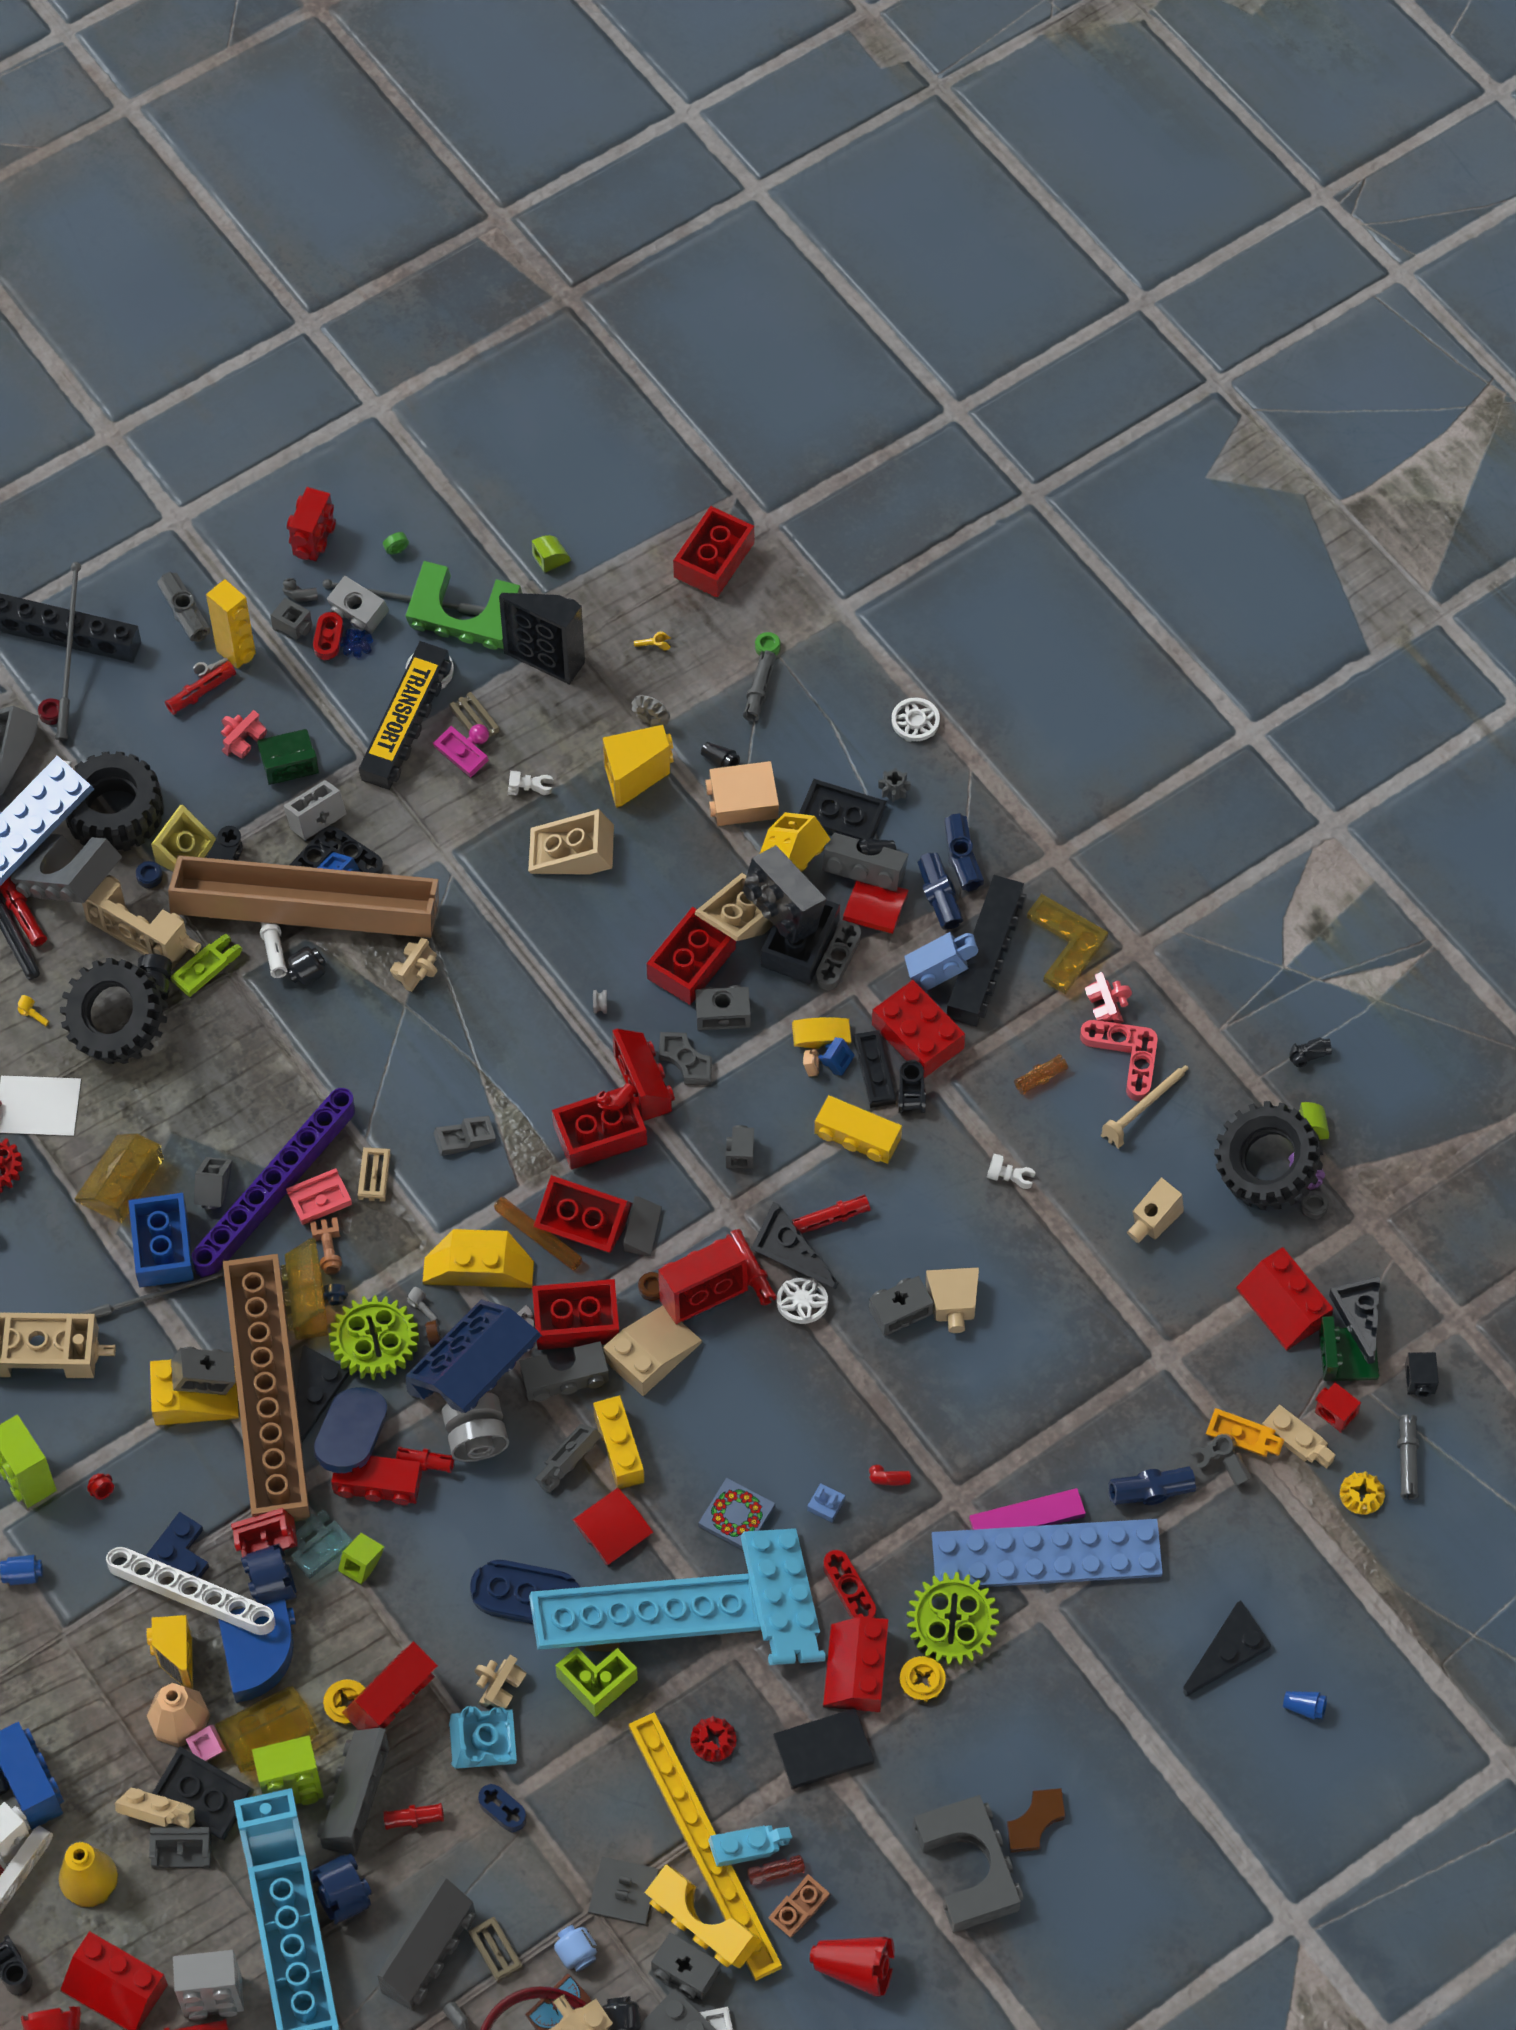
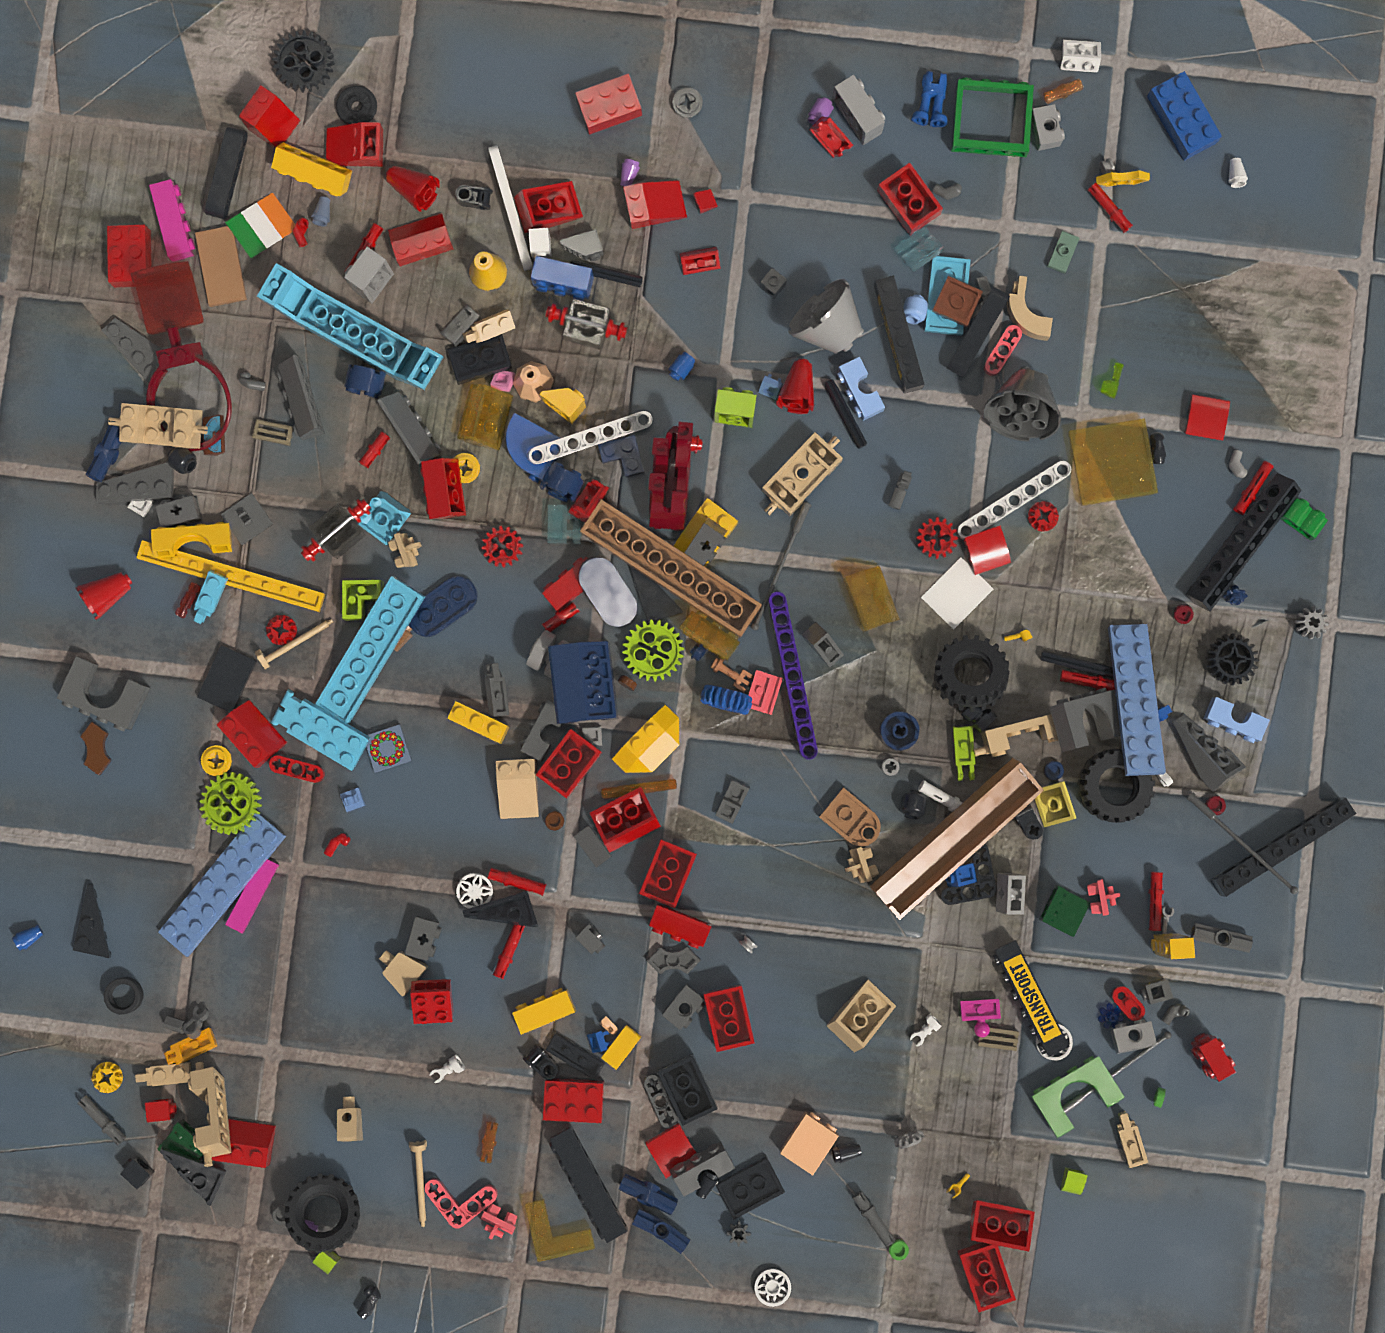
camera: 140 degrees right, 25 degrees up
blue brick [128,1193,194,1288] -> none
lime brick [252,1735,324,1805] -> none
lime brick [338,1533,385,1585] -> none
tan tile [358,1147,391,1202] -> none
light grey hand [407,1287,438,1321] -> none
dark blue beam [478,1784,526,1832] -> none
black slope [499,593,585,685] -> none
light blue head [554,1925,598,1972] -> none
red slope [572,1488,653,1565] -> none
red arm [596,1083,636,1110] -> none
yellow slope [602,725,674,808] -> none
red brick [658,1236,748,1324] -> none
tan slope [695,873,773,941] -> none
black brick [742,845,826,944] -> none
yellow slope [760,812,831,872] -> none
nougat slope [768,1874,832,1938] -> none
medium blue brick [904,932,978,992] -> none
dark blue piece [1108,1466,1196,1505] -> none
none -> black tyre [104,977,144,1015]
none -> tan brick [188,1062,231,1167]
none -> tan piece [255,619,333,669]
none -> clear smoke brick [301,499,371,562]
none -> red brick [410,979,453,1024]
none -> red gear [481,526,524,568]
none -> clear smoke brick [545,299,628,350]
none -> dark red piece [648,421,693,531]
none -> blue gear [700,685,752,715]
none -> medium nougat plate [819,788,881,846]
none -> dark blue brick [879,712,920,751]
none -> light grey bush [881,758,899,776]
none -> red slope [970,1200,1035,1252]
none -> tan hinge [1117,1111,1148,1168]

